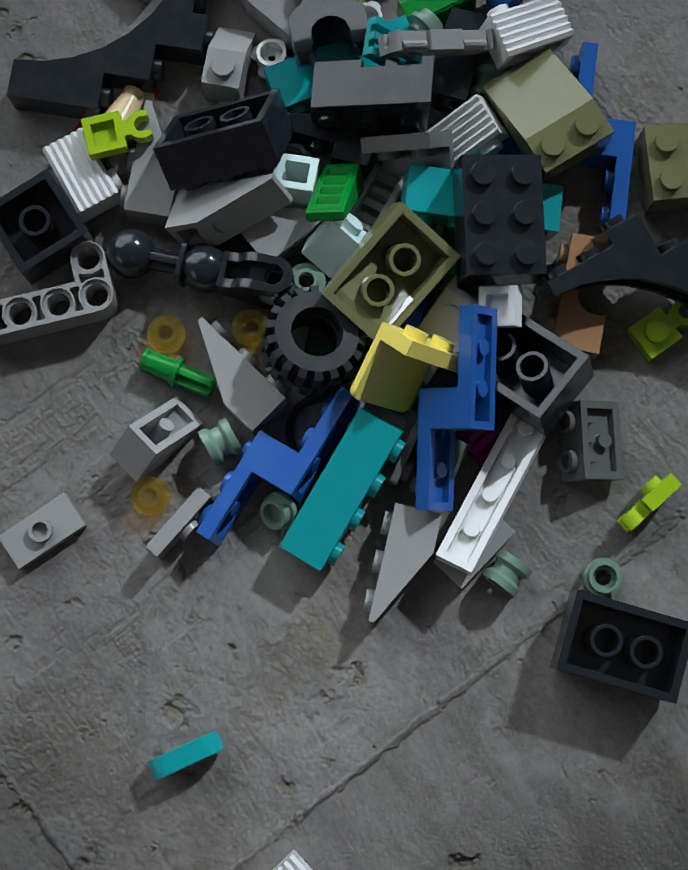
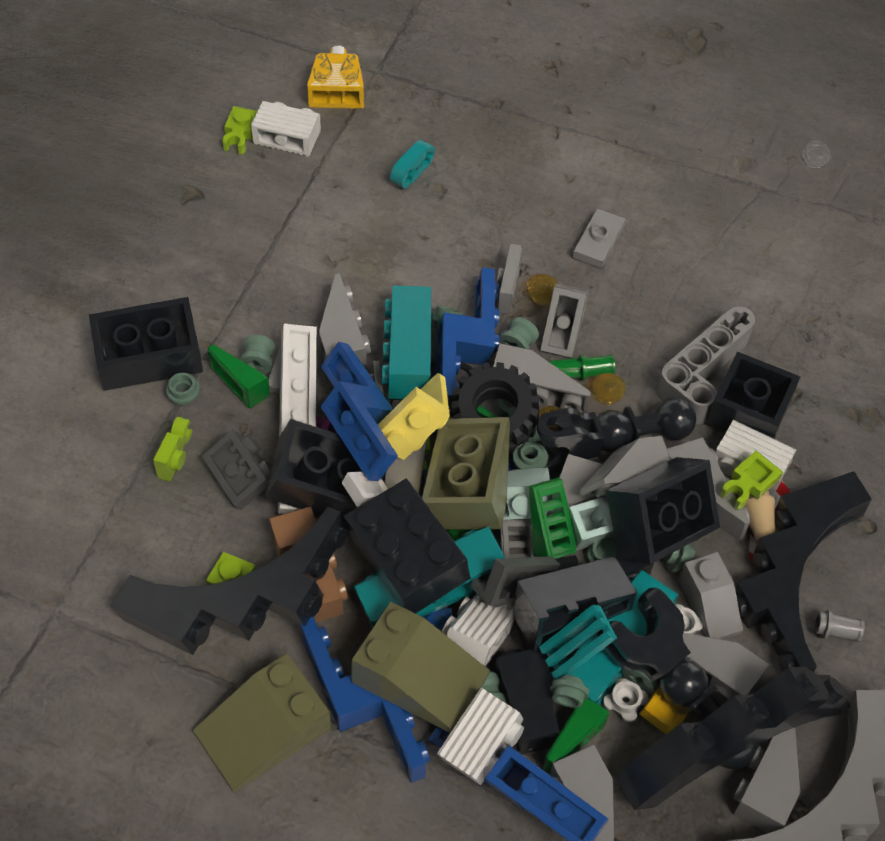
camera: 145 degrees right, 25 degrees down
light grey piece [378,29,494,57] -> none
none -> green slope [208,344,270,409]

